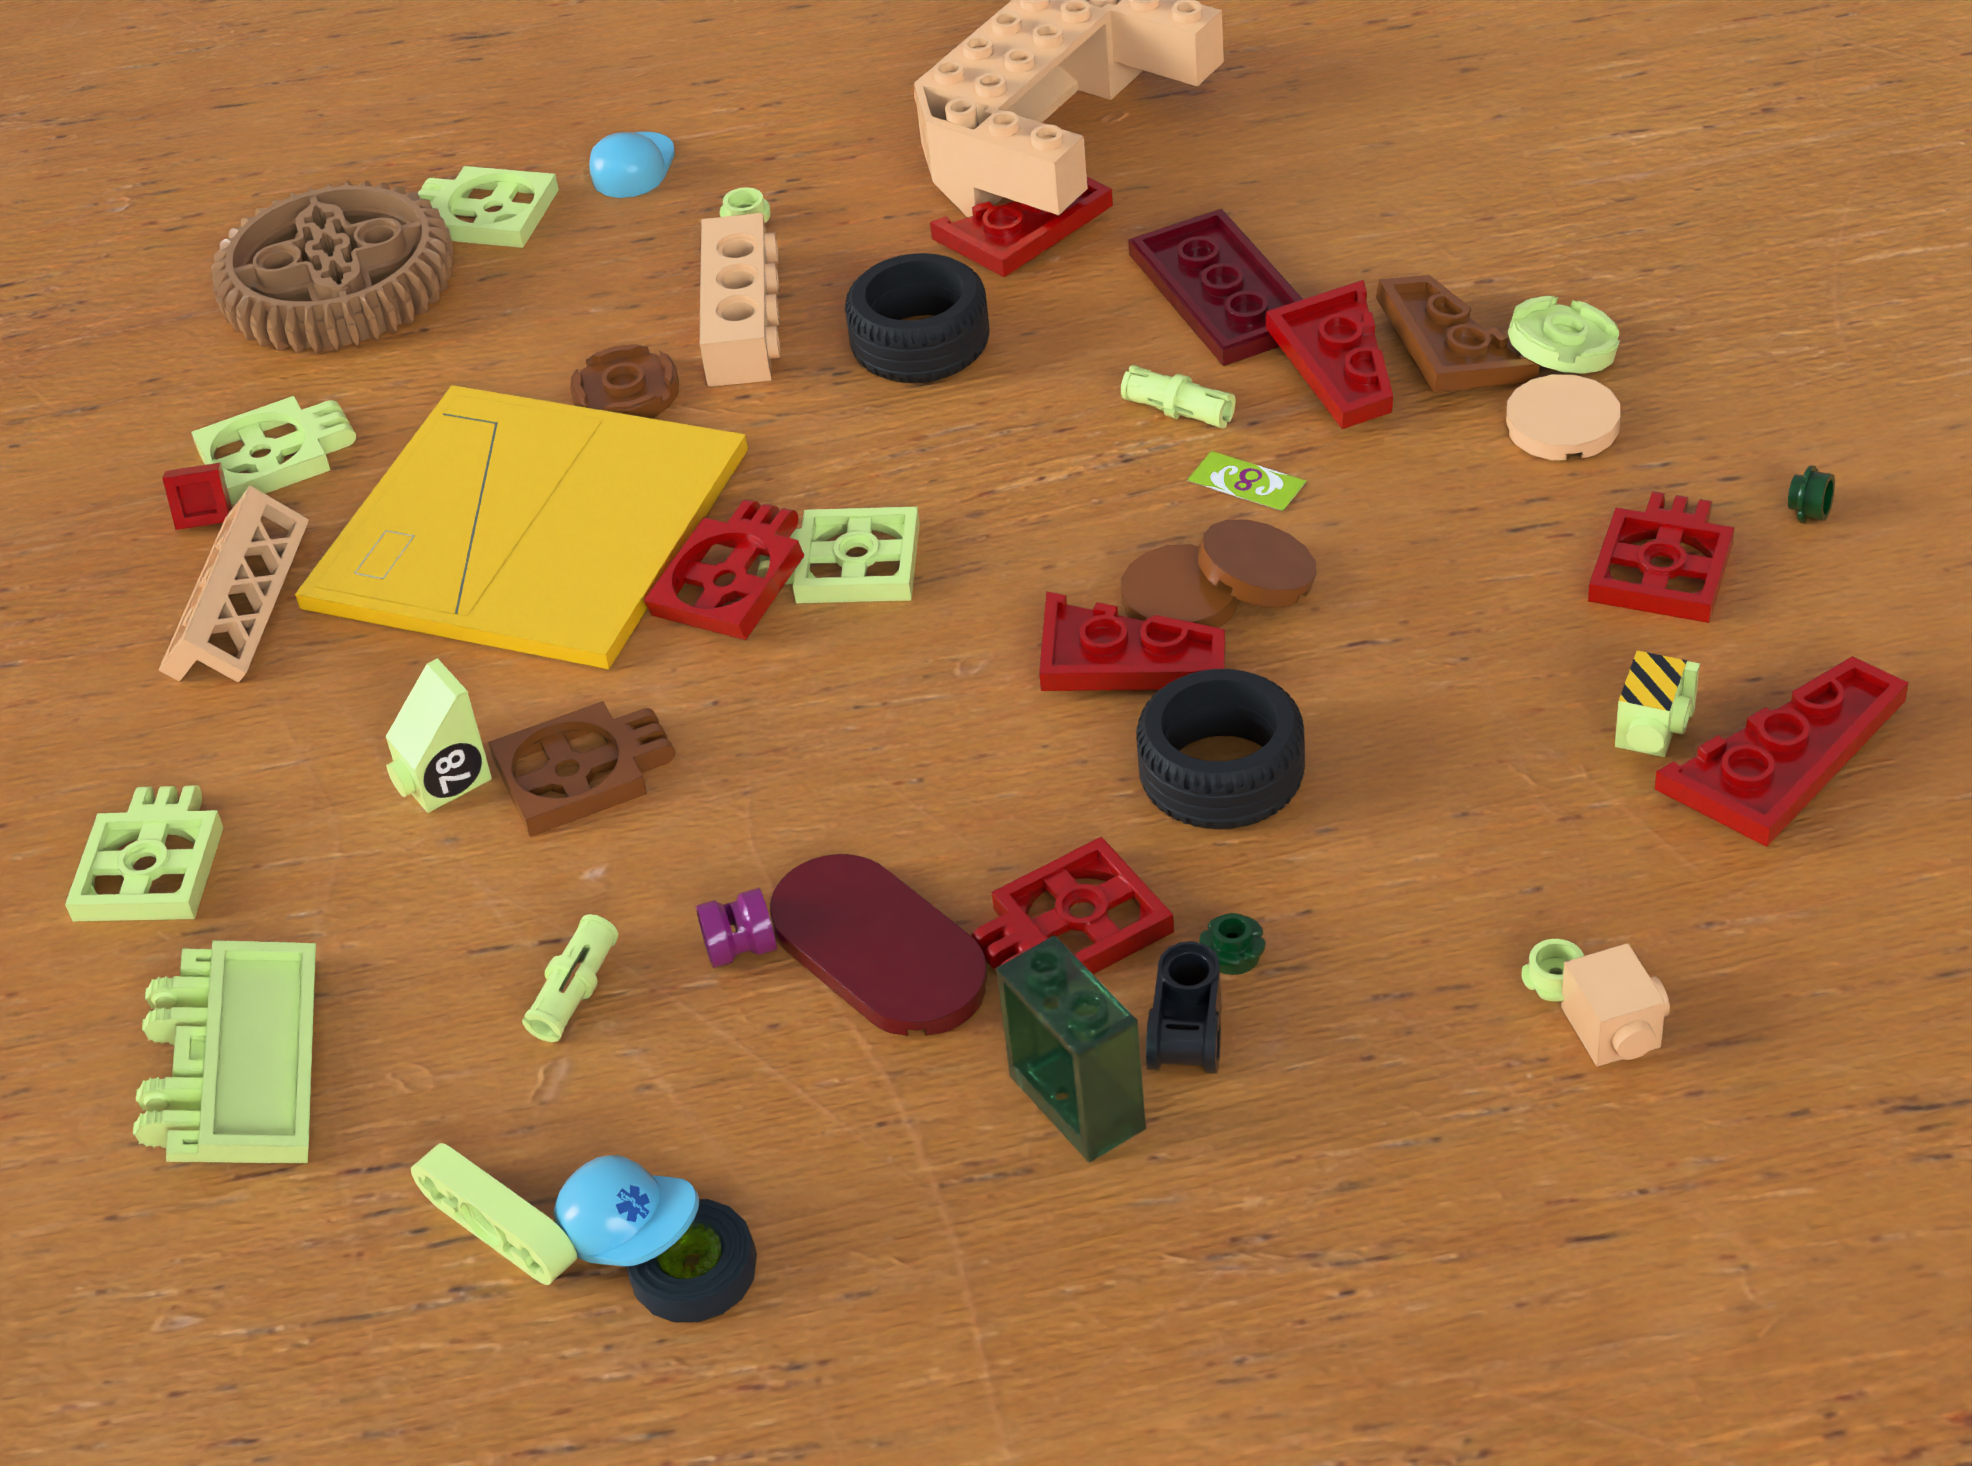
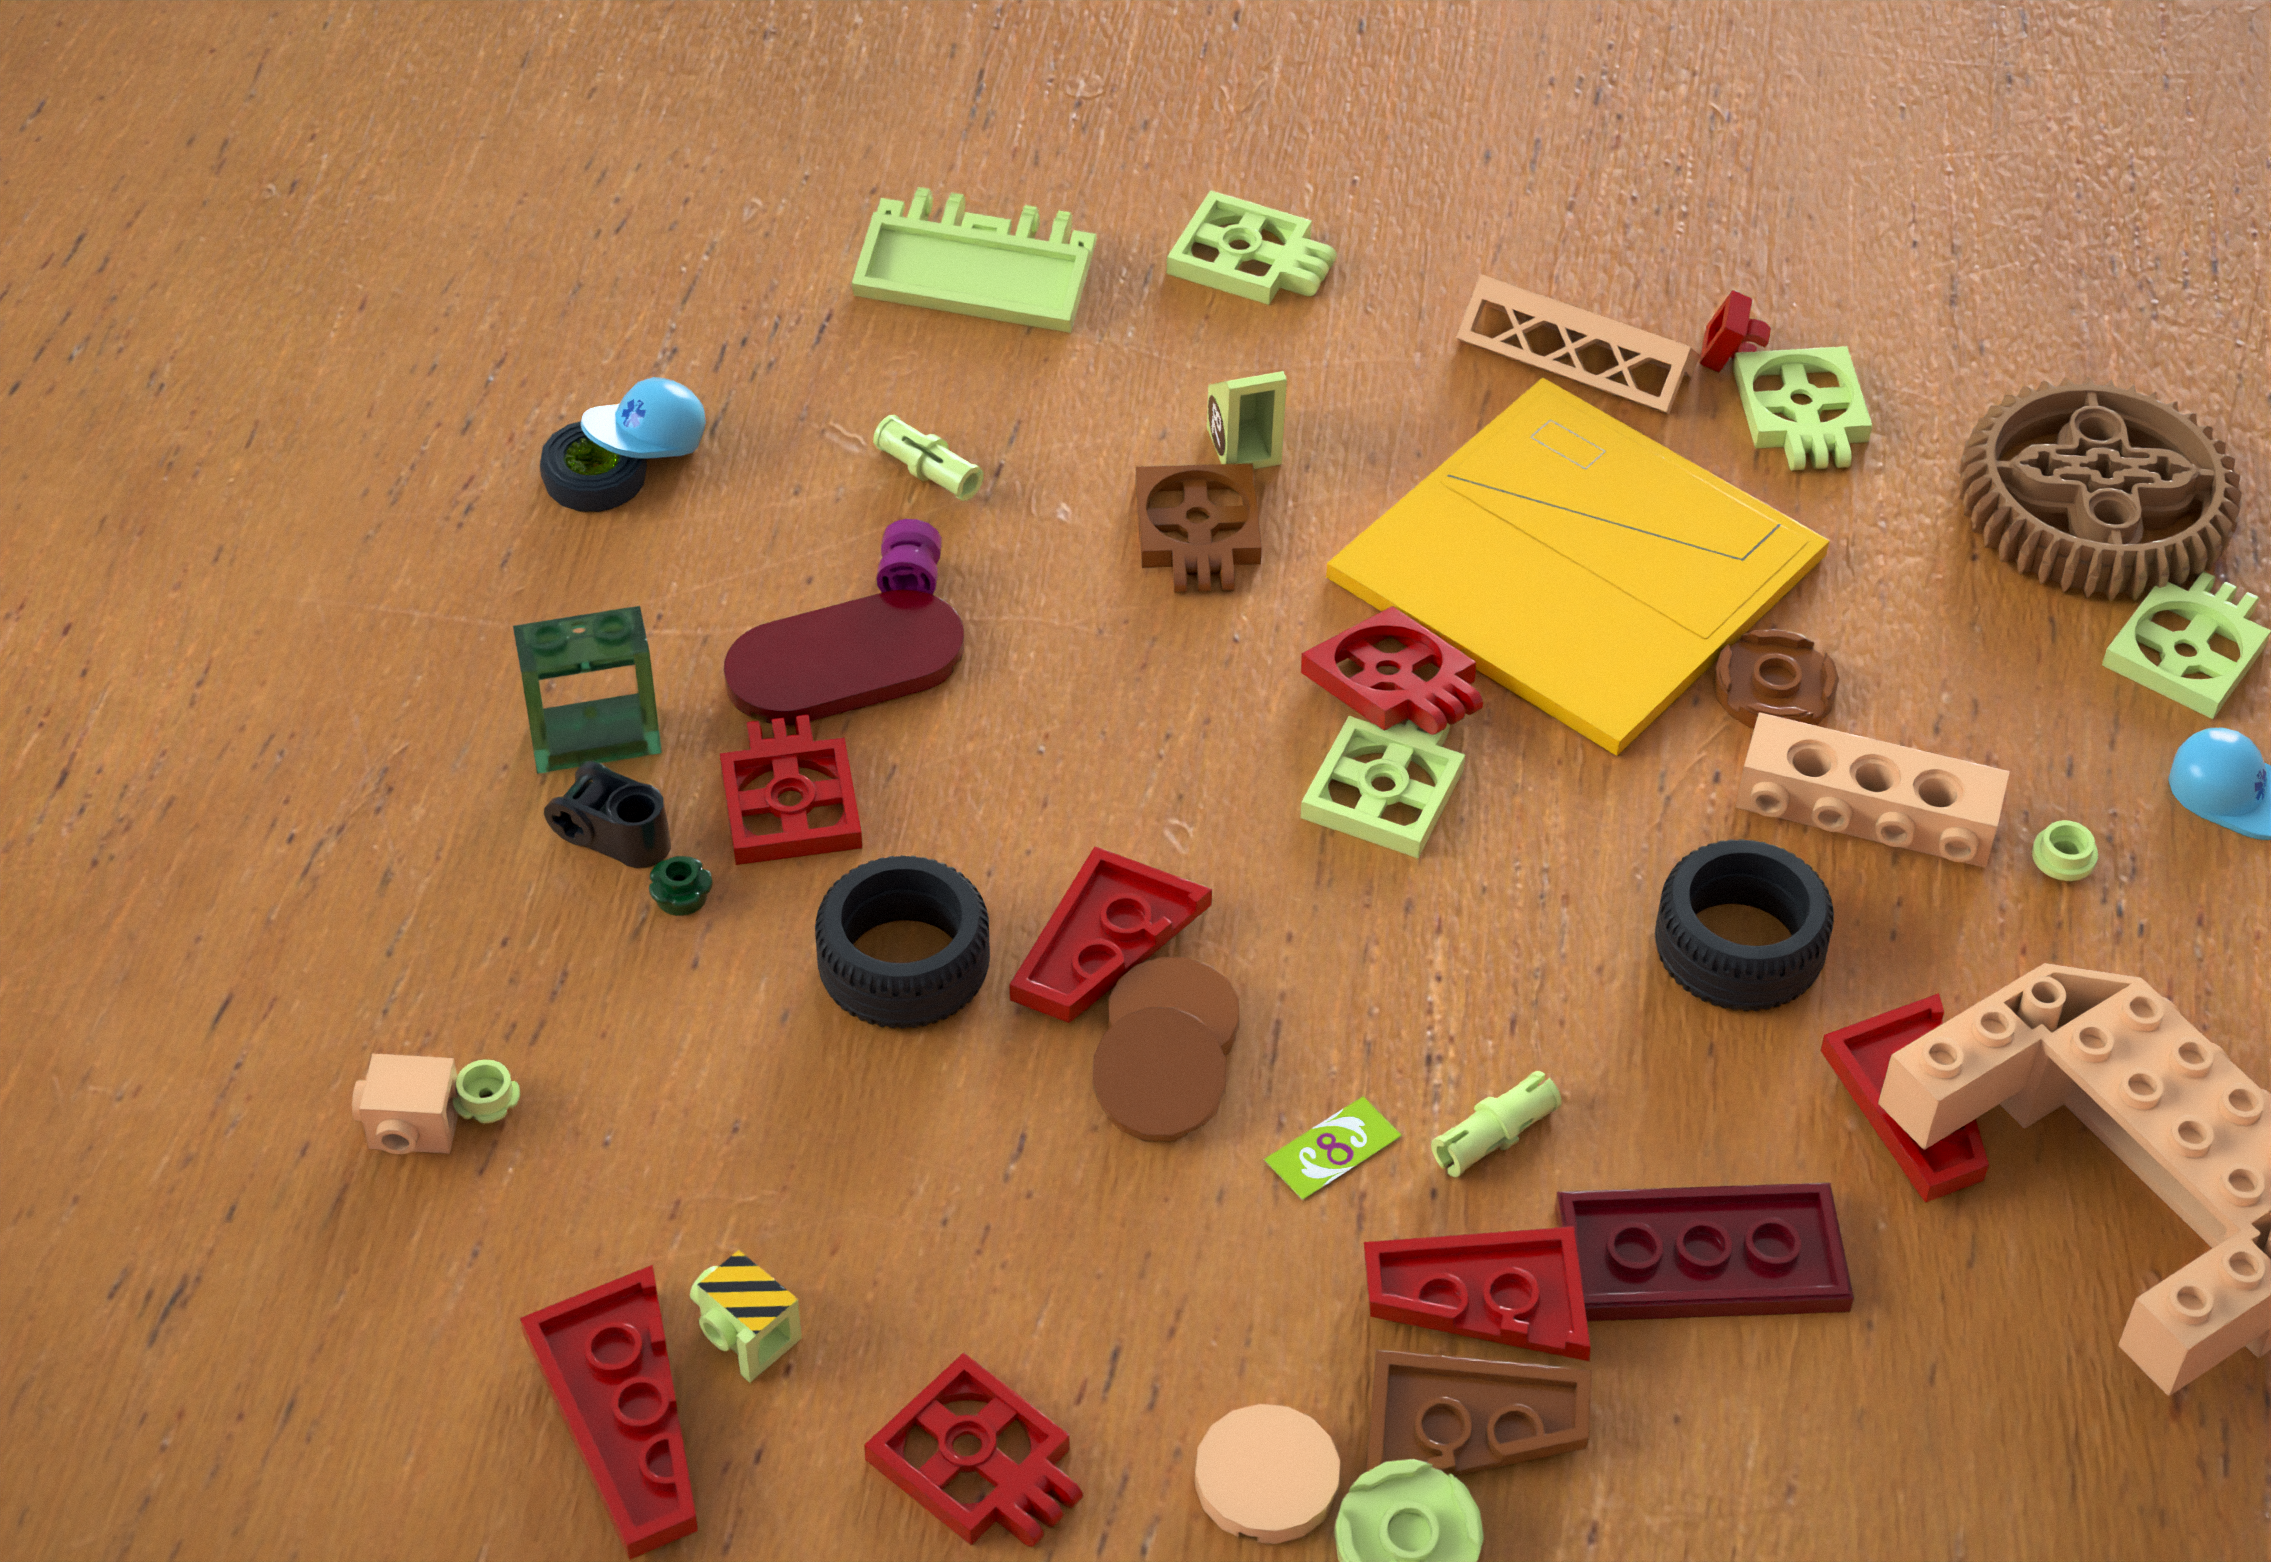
camera: 105 degrees right, 5 degrees up
yellowish green beam [411,1143,577,1285] -> none

